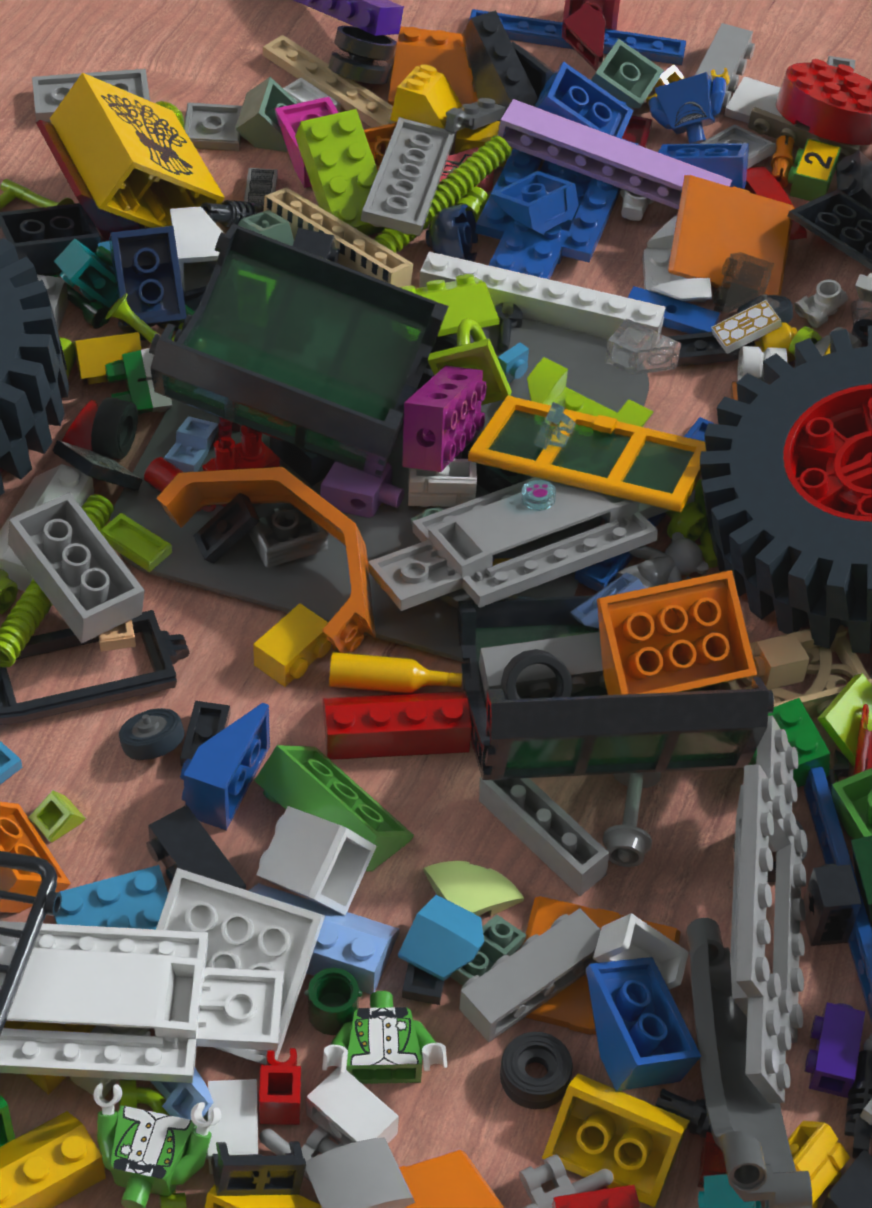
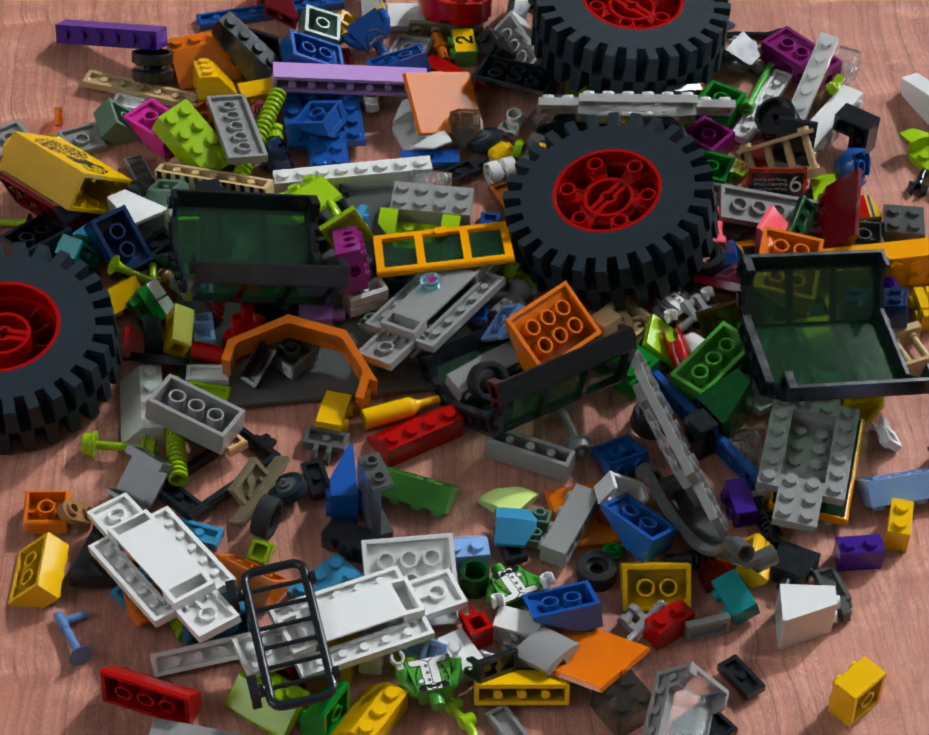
camera: 25 degrees left, 5 degrees down
white slope [256,806,377,915] -> none
dark grey hinge [445,98,506,132] -> none
clear light blue tile [534,402,576,449] -> none
white tile [711,300,782,354] -> none
none -> clear orange tile [54,107,63,126]
none -> yellow brick [163,303,194,357]
none -> white tile [186,365,229,385]
none -> dark tan bracket [227,456,291,525]
none -> black tyre [250,494,283,540]
none -> dark grey hinge [302,426,350,466]
none -> dark grey panel [358,452,394,538]
none -> light grey brick [390,181,474,226]
none -> blue slope [521,580,603,632]
none -> blue plate [590,435,650,476]
none -> green plate [603,542,625,562]

